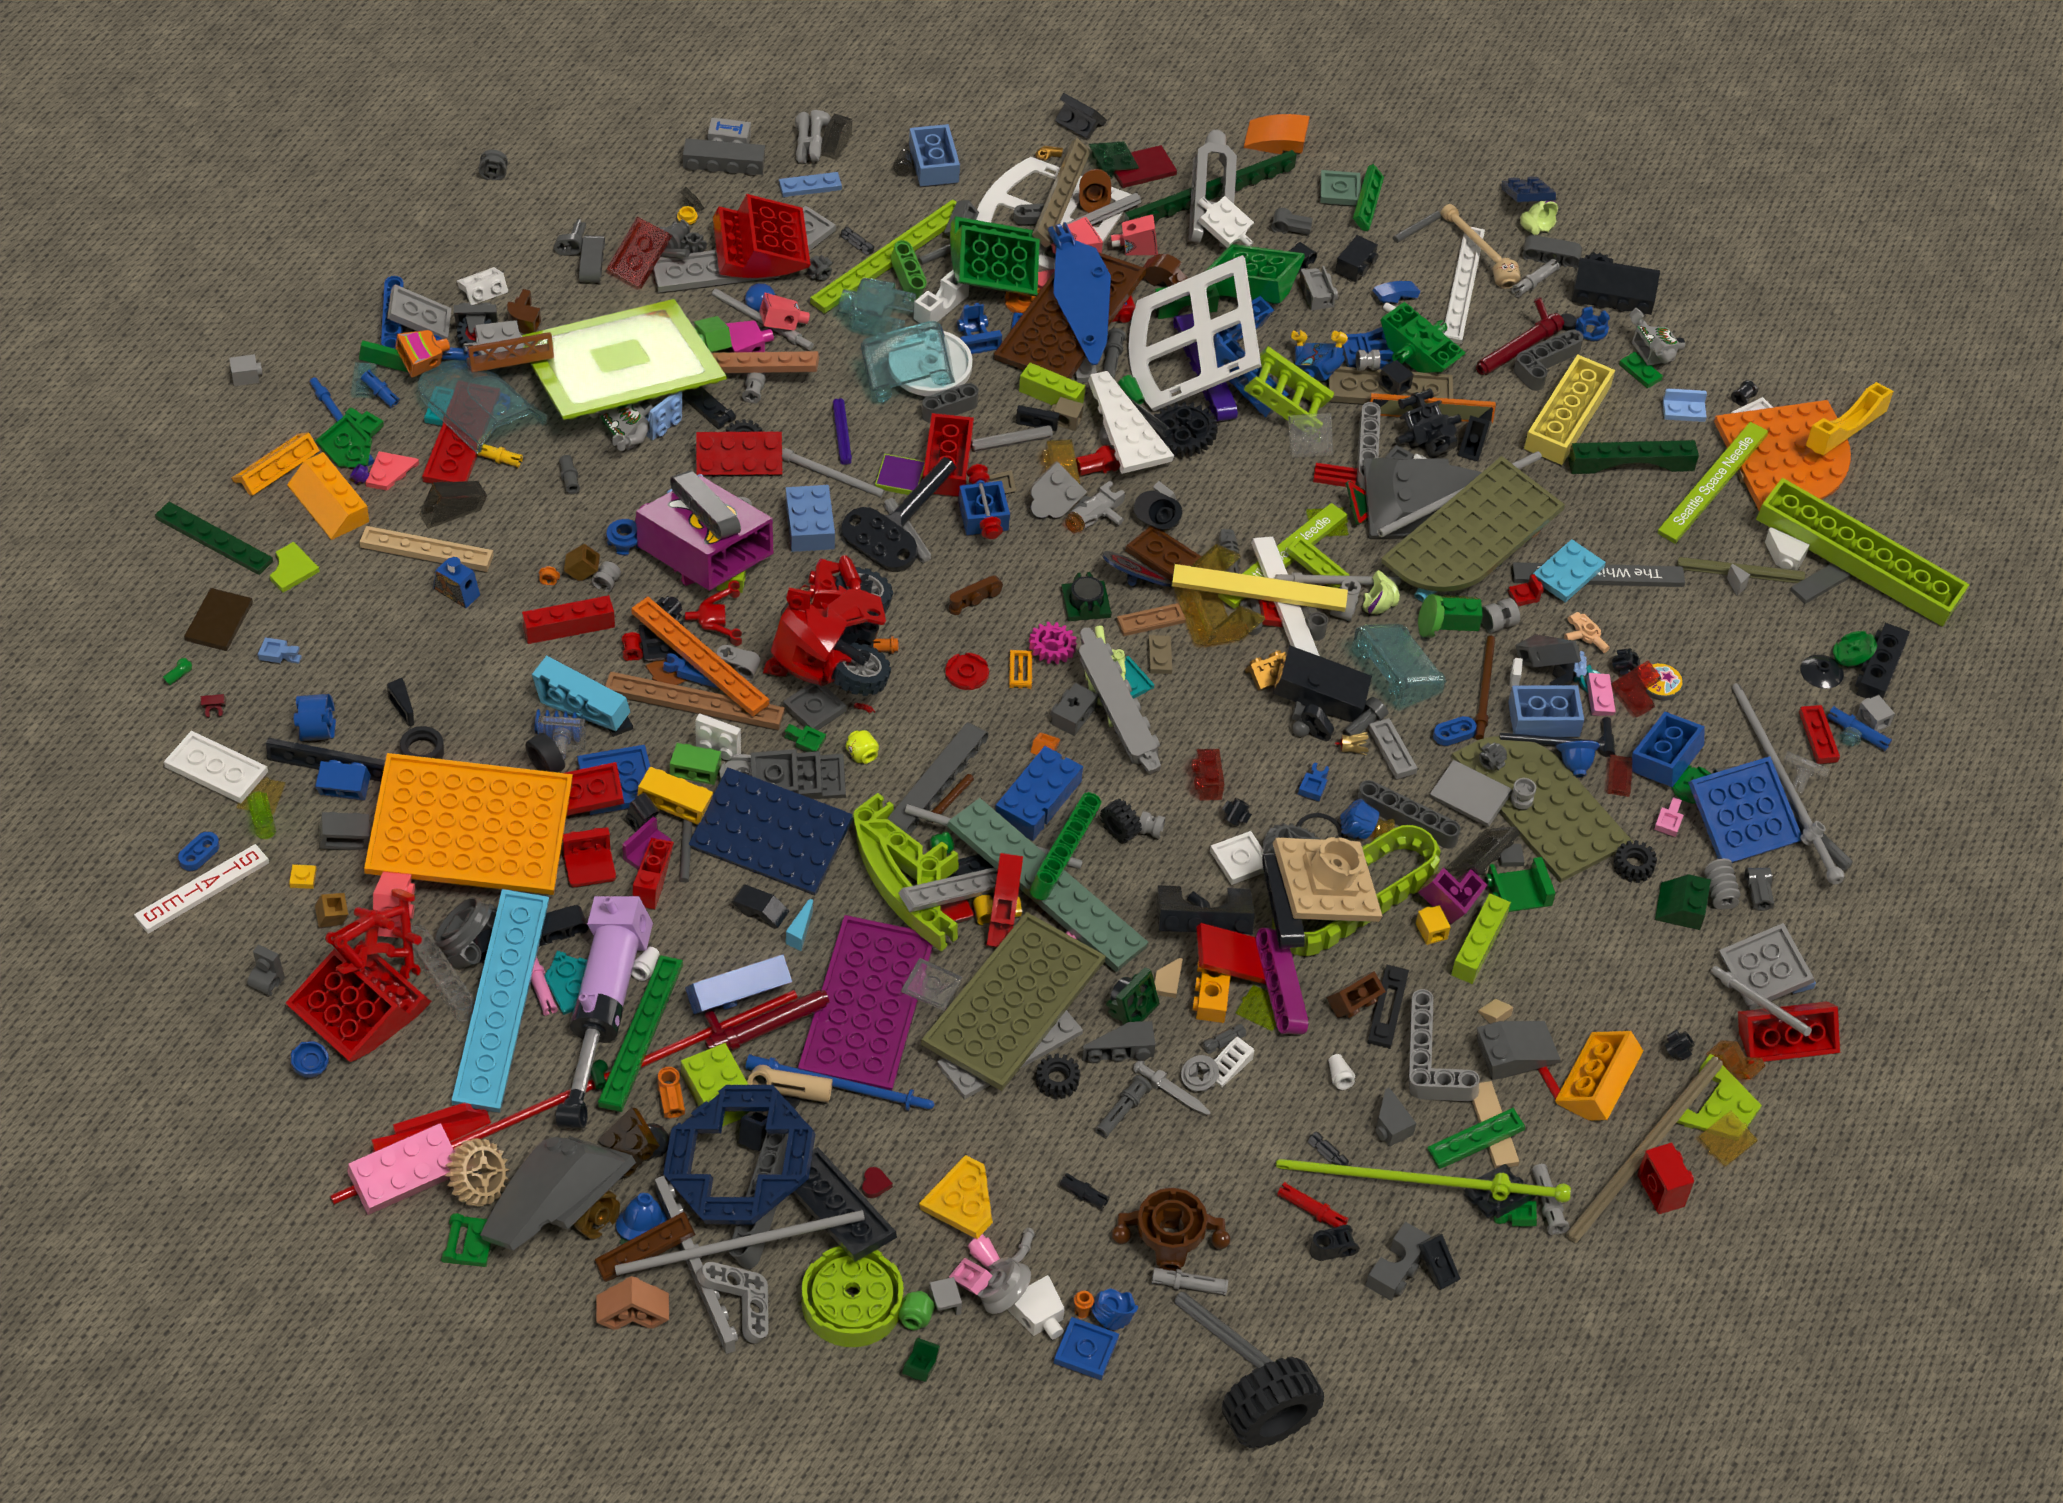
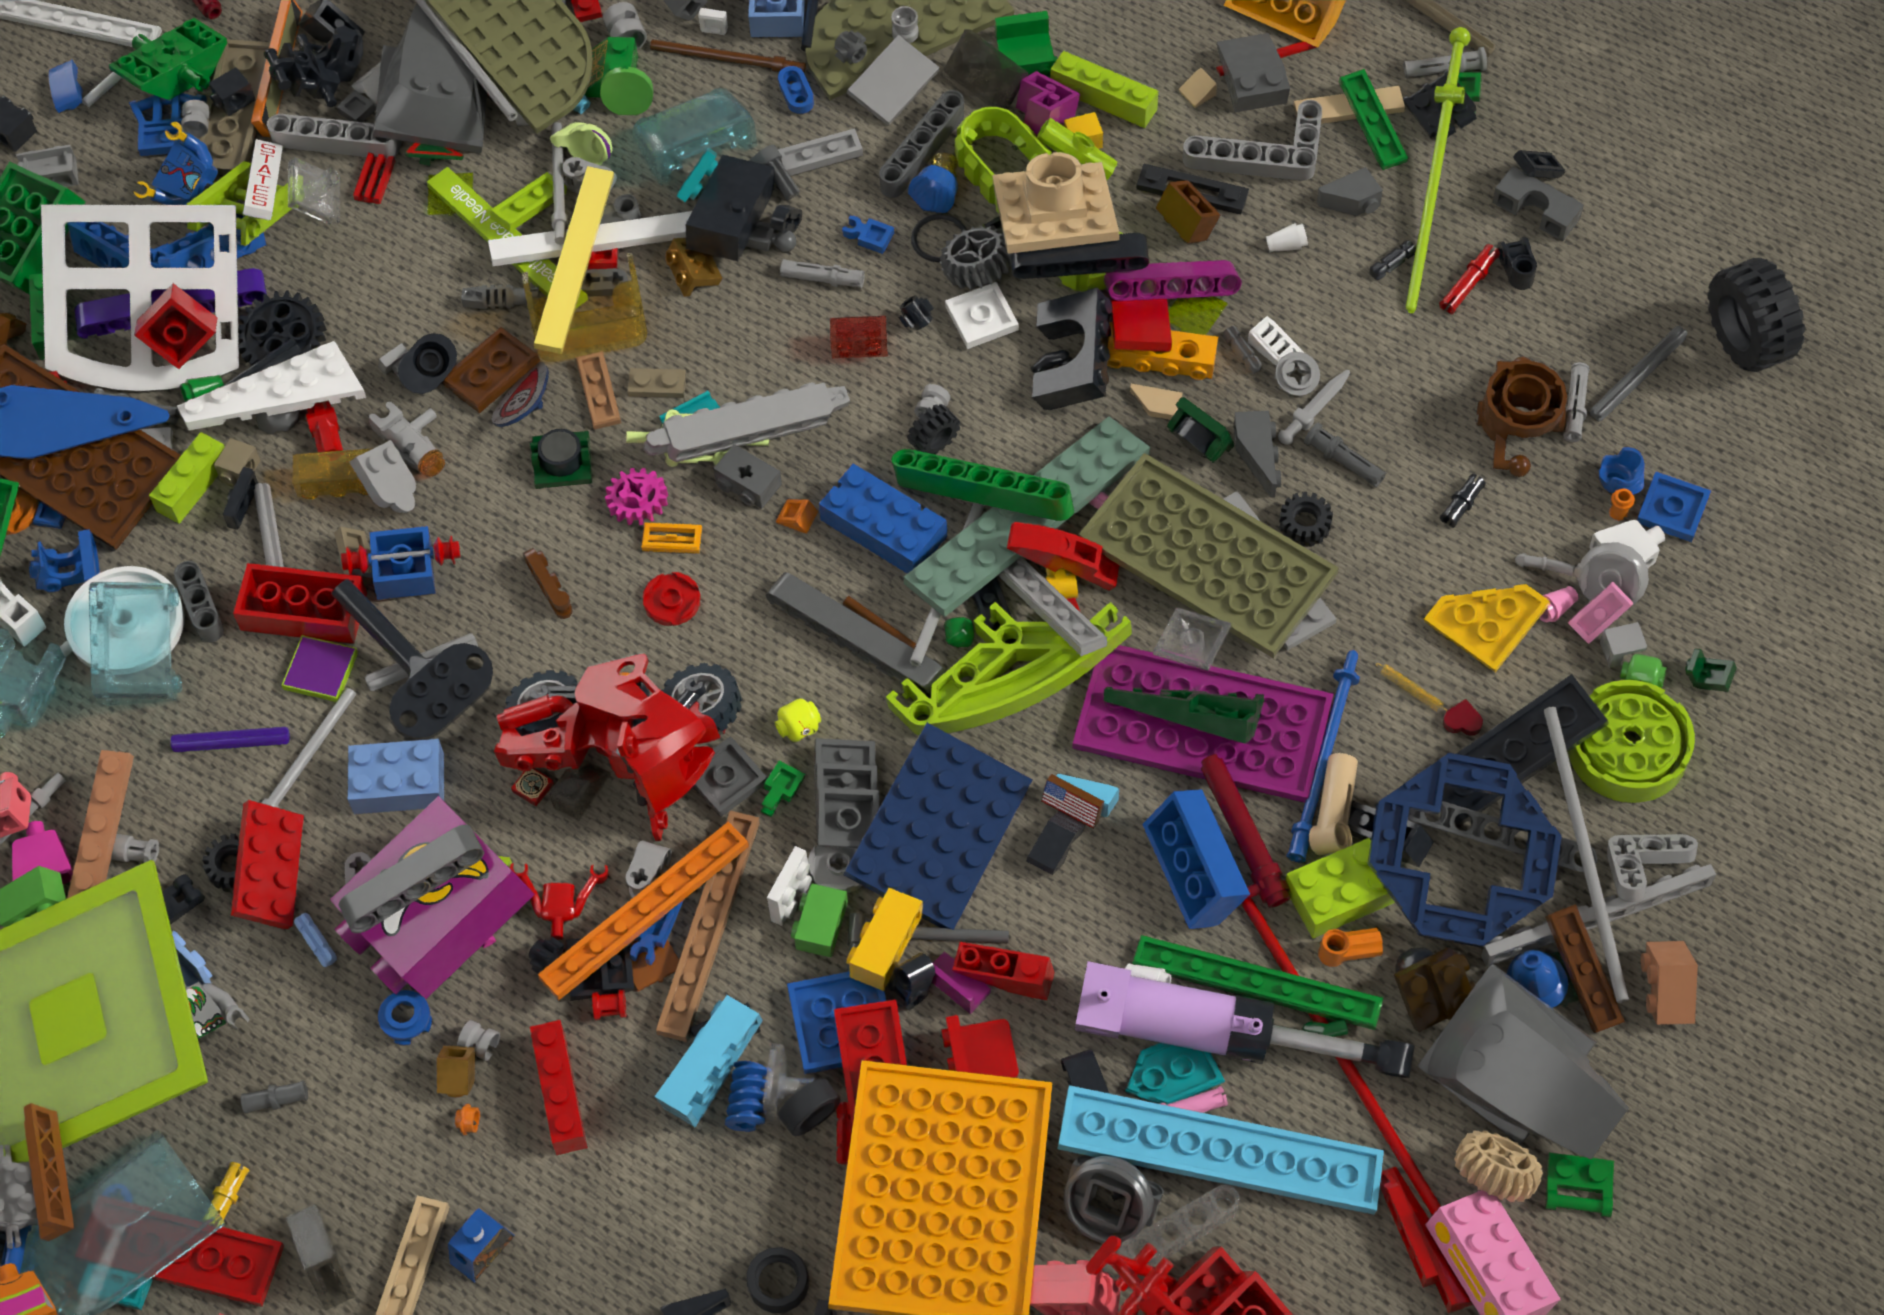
camera: 80 degrees left, 10 degrees up
pearl gold piece [1335,732,1369,755] -> none
none -> red brick [134,283,218,369]
none -> white tile [243,139,283,220]
none -> teal plate [677,147,718,202]
none -> light grey pin [780,259,865,289]
none -> lime piece [1037,118,1118,180]
none -> tile [1041,774,1105,829]
none -> dark green wedge [1103,687,1264,744]
none -> yellow piece [1376,663,1447,712]

